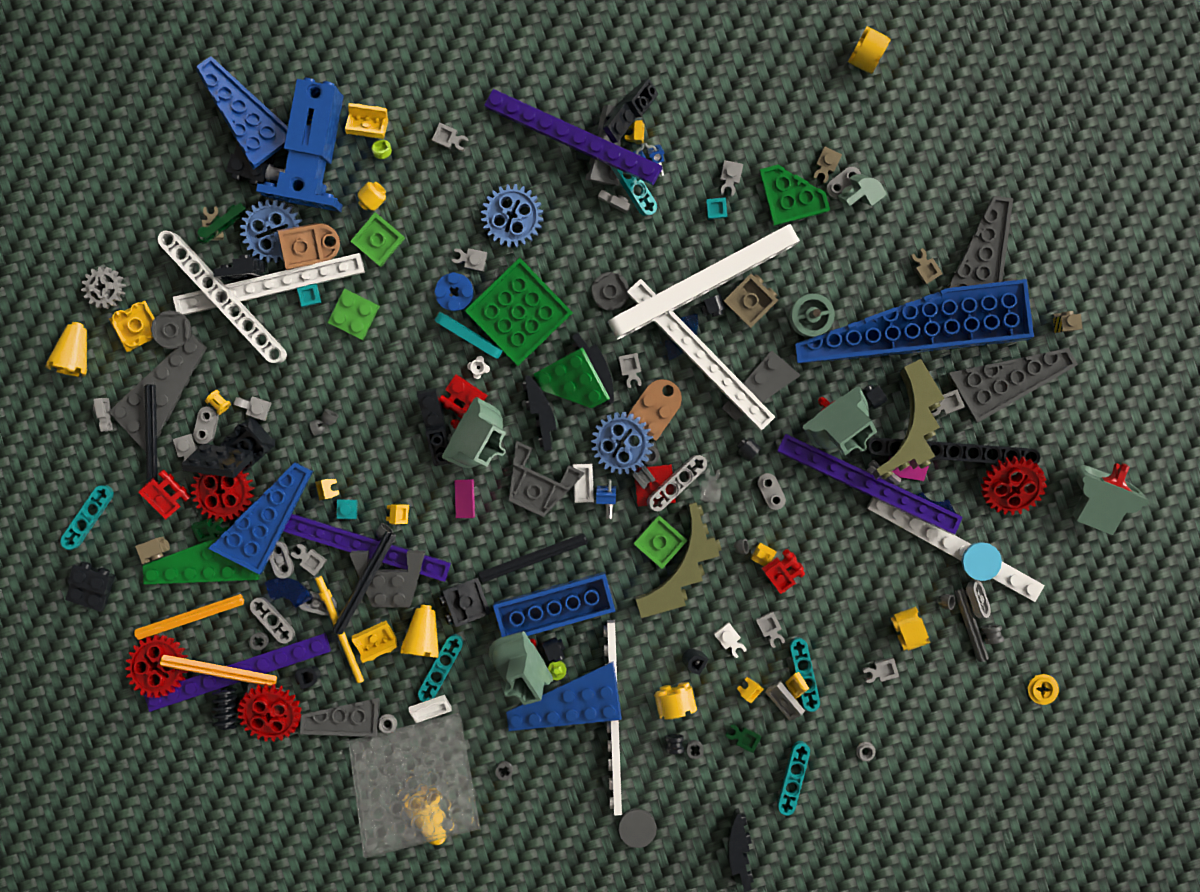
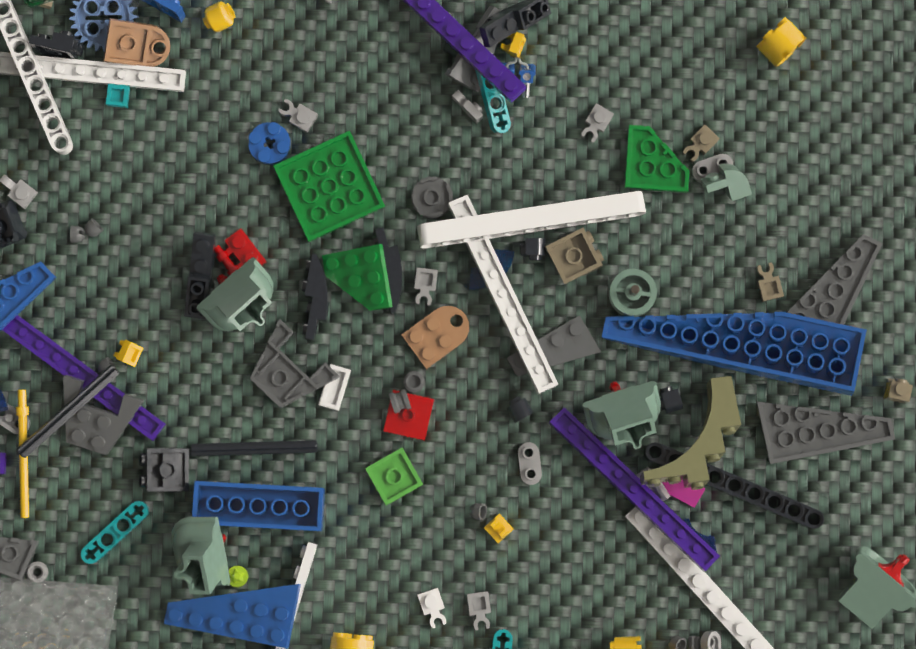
camera: 15 degrees right, 5 degrees down
light grey plate [291,544,327,576] -> none
yellow tile [315,479,339,500] -> none
bright green plate [328,289,380,340] -> none
teal plate [337,499,358,519] -> none
bright green plate [351,212,405,267] -> none
yellow bracket [351,620,397,663] -> none
yellow cone [400,605,439,658] -> none
white tile [409,695,452,723] -> none
teal beam [435,312,503,359] -> none
dark pink slope [455,479,475,518] -> none
white plate [467,356,490,379] -> none
medium blue gear [481,184,544,248] -> none
black plate [542,637,566,662] -> none
medium blue gear [591,412,654,474] -> none
blue piece [596,479,616,519] -> none
olive arch [636,502,722,618] -> none
light grey beam [647,455,707,511] -> none
black plate [682,649,709,675] -> none
clear plate [699,468,722,503] -> none
teal plate [706,197,728,220] -> none
red plate [762,549,805,594] -> none
light grey plate [932,389,965,417] -> none
medium azure tile [961,542,1002,581] -> none
red gear [981,456,1047,515] -> none

